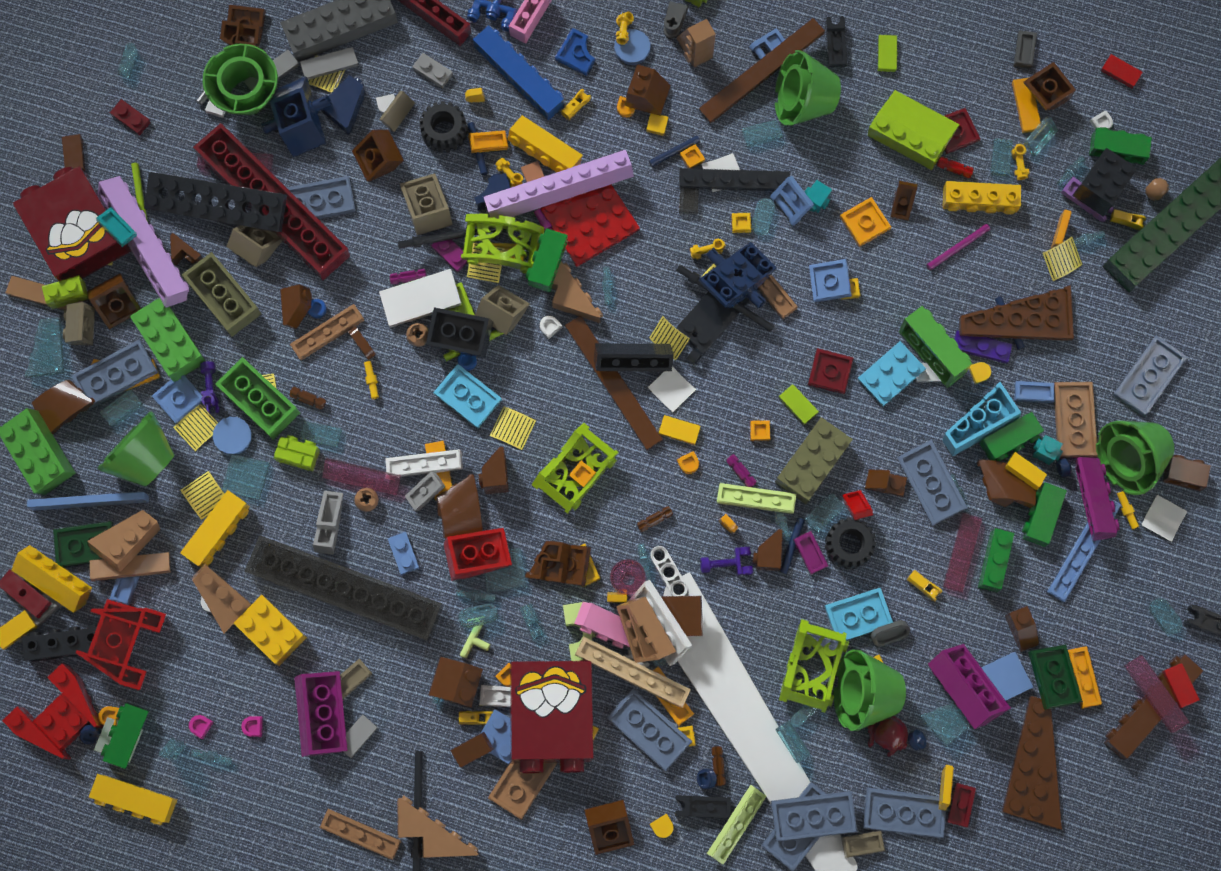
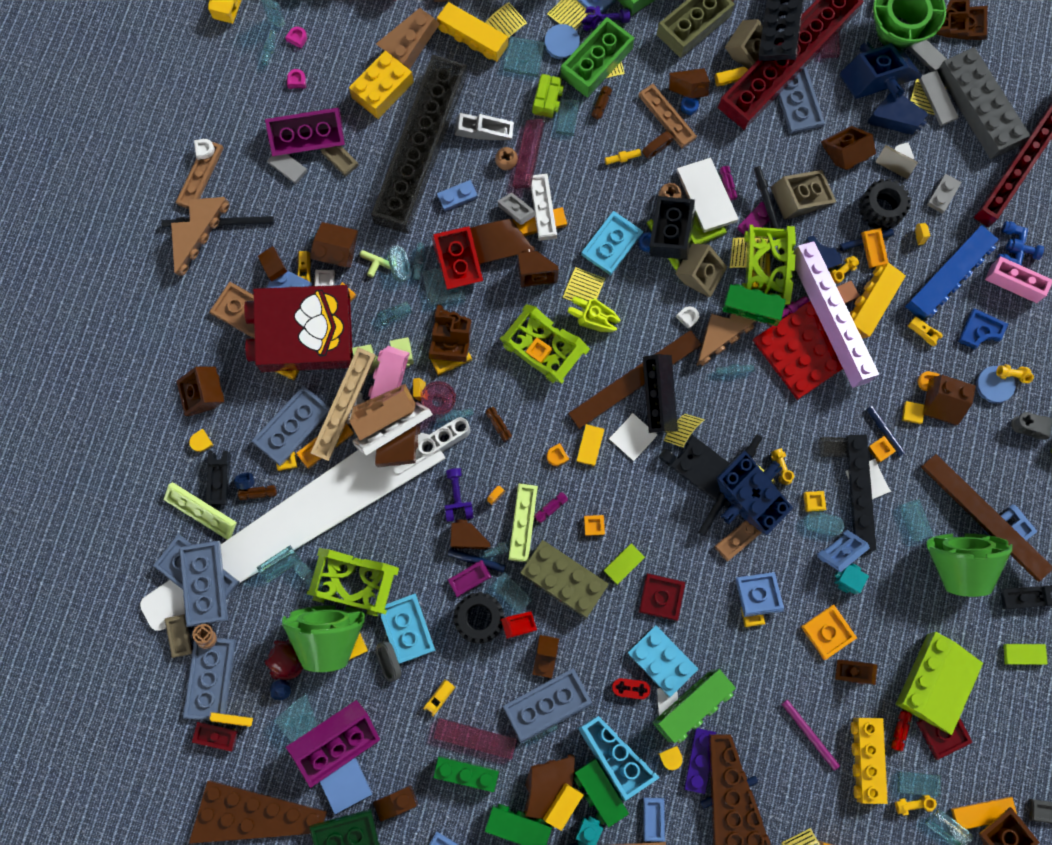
camera: 85 degrees right, 0 degrees up
medium nougat wedge [676,19,716,68] -> none
none -> medium nougat wheel [192,624,217,649]
none -> white tile [194,139,215,160]
none -> neon yellow hinge [567,297,620,333]
none -> red beam [612,678,650,699]
none -> yellow bar [714,67,748,87]

